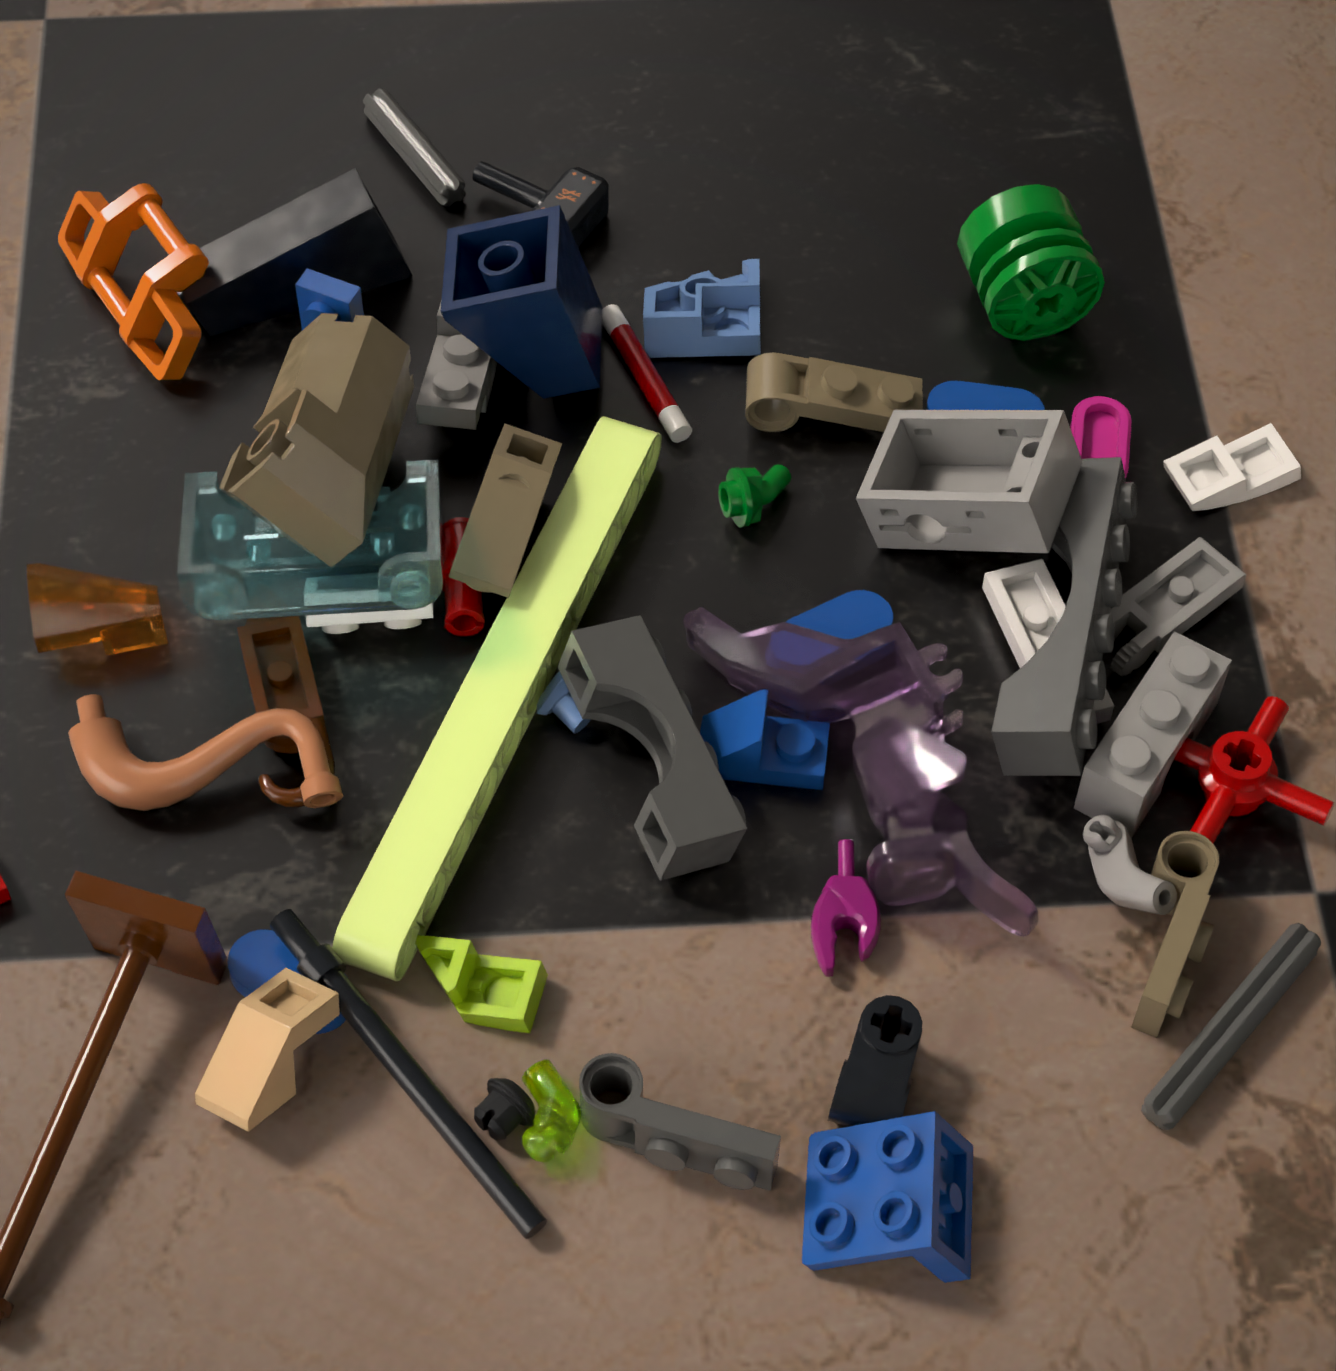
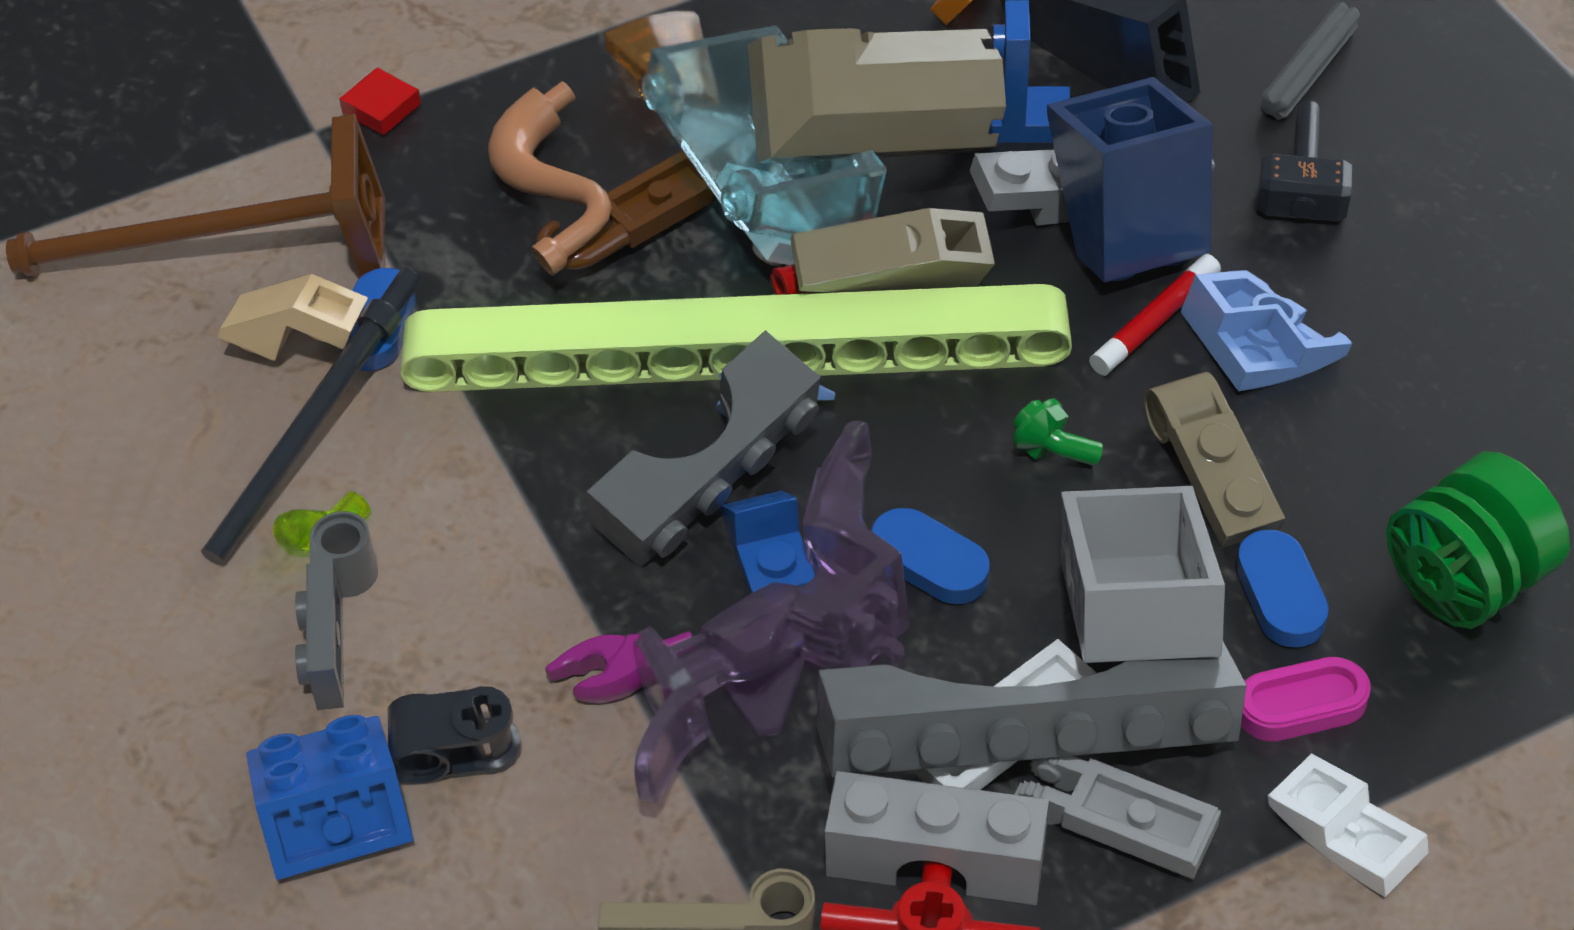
camera: 70 degrees right, 5 degrees down
lime slope [415,935,548,1034] -> none
black piece [474,1078,535,1140] -> none
light grey arm [1083,815,1177,915] -> none

